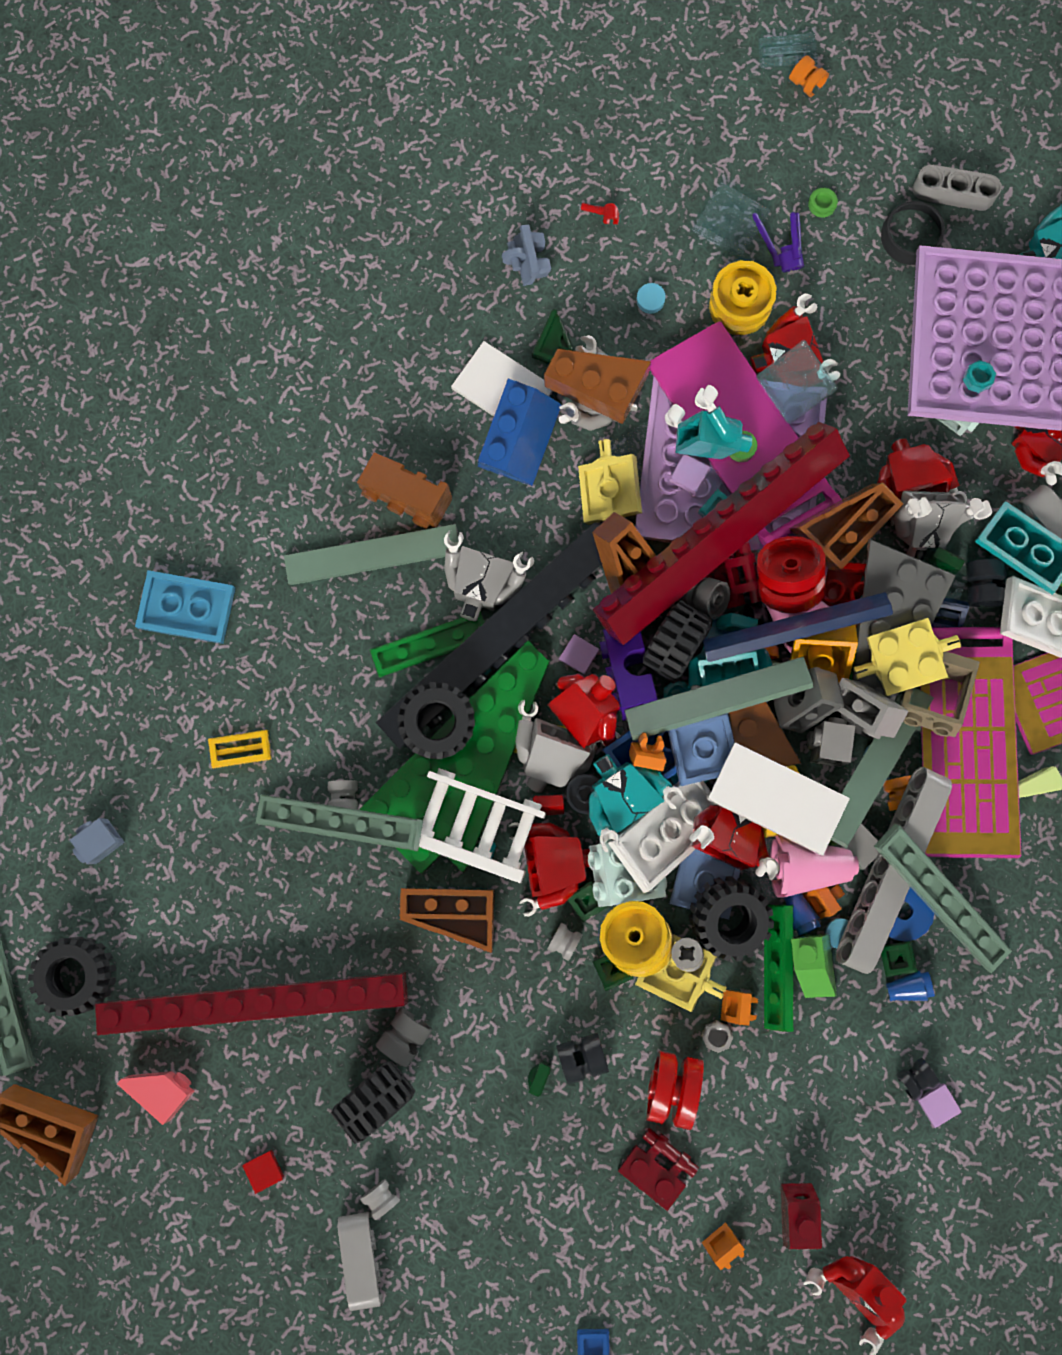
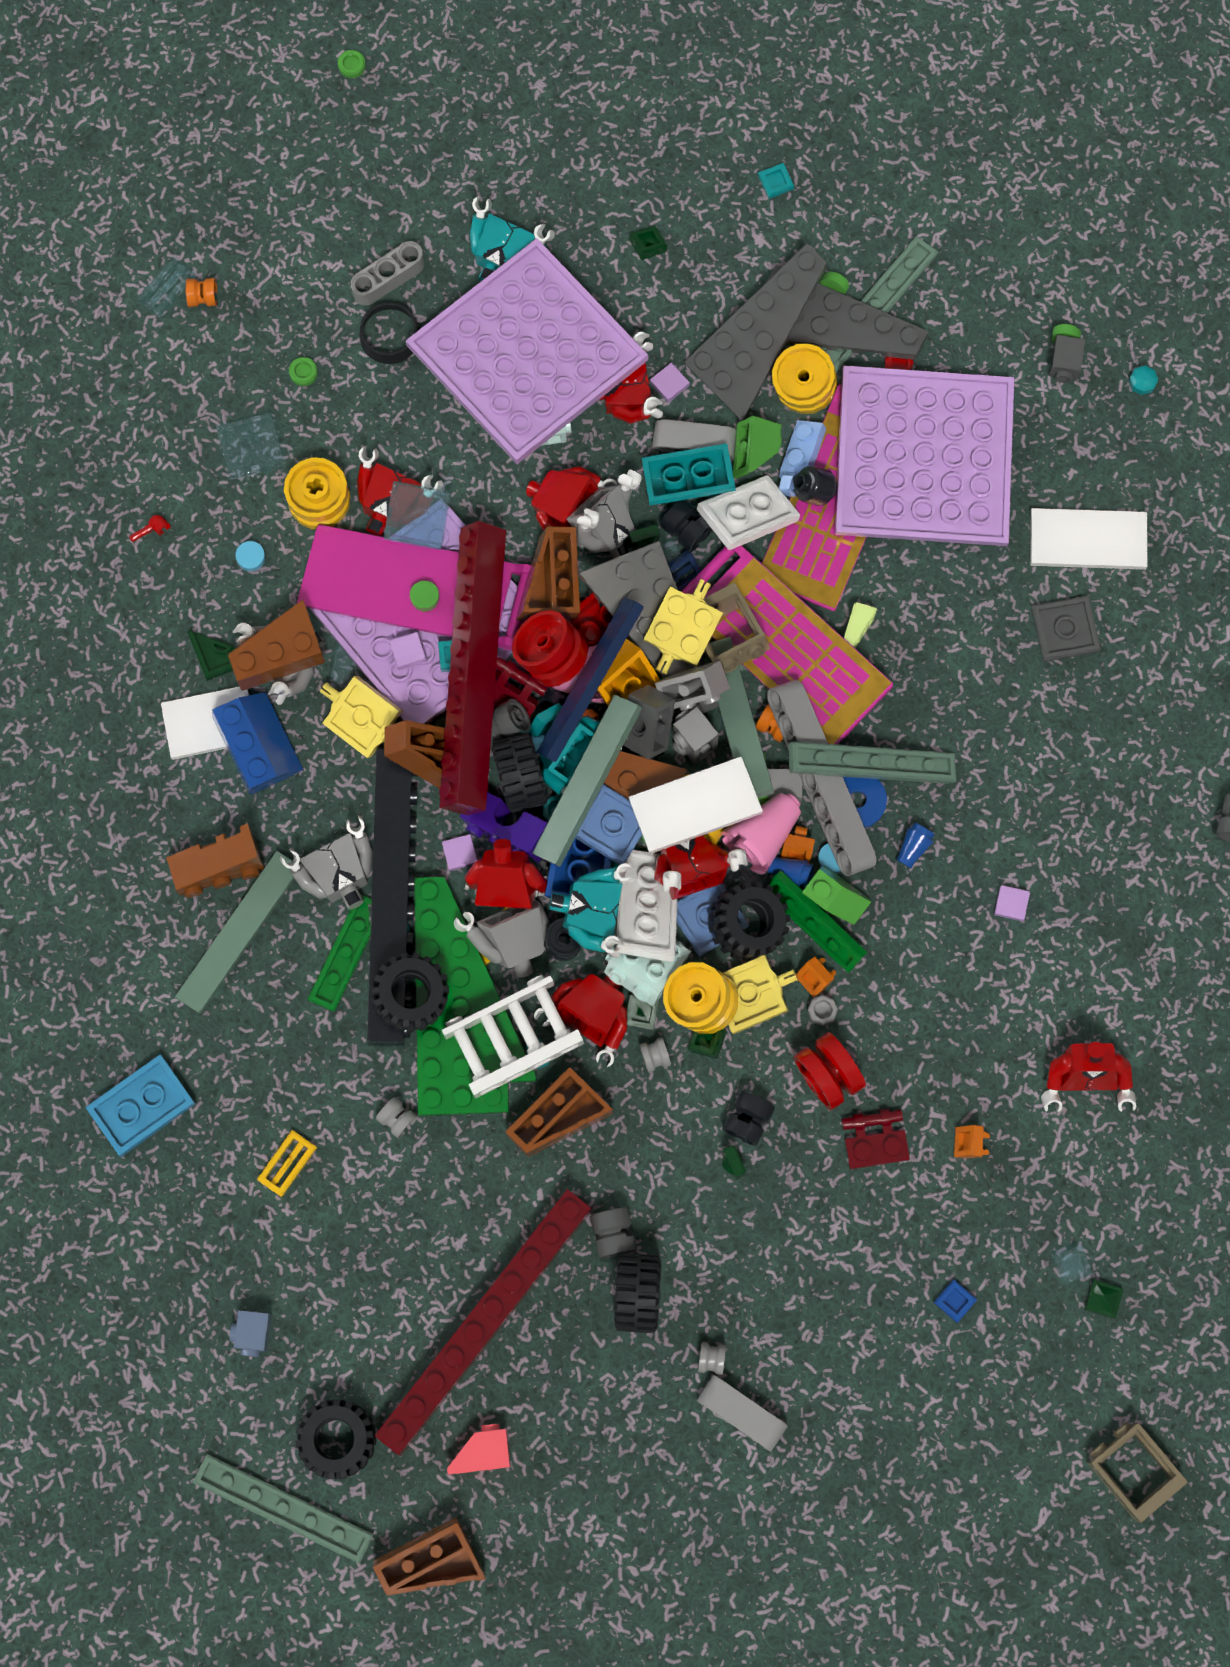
camera: 55 degrees left, 5 degrees down
red tile [242,1149,285,1194] -> none
sand green tile [255,794,423,851] -> none
sand blue hips [502,225,551,286] -> none
red tile [533,795,564,815] -> none
orange tile [629,733,666,771] -> none
teal torso [665,385,752,459] -> none
light grey wheel [671,938,704,972] -> none
dark purple plant [752,212,805,273] -> none
dark red torso [780,1183,822,1249] -> none
dark green tile [881,940,918,977] -> none
black wheel [896,1058,940,1102] -> none
teal tile [963,360,996,393] -> none

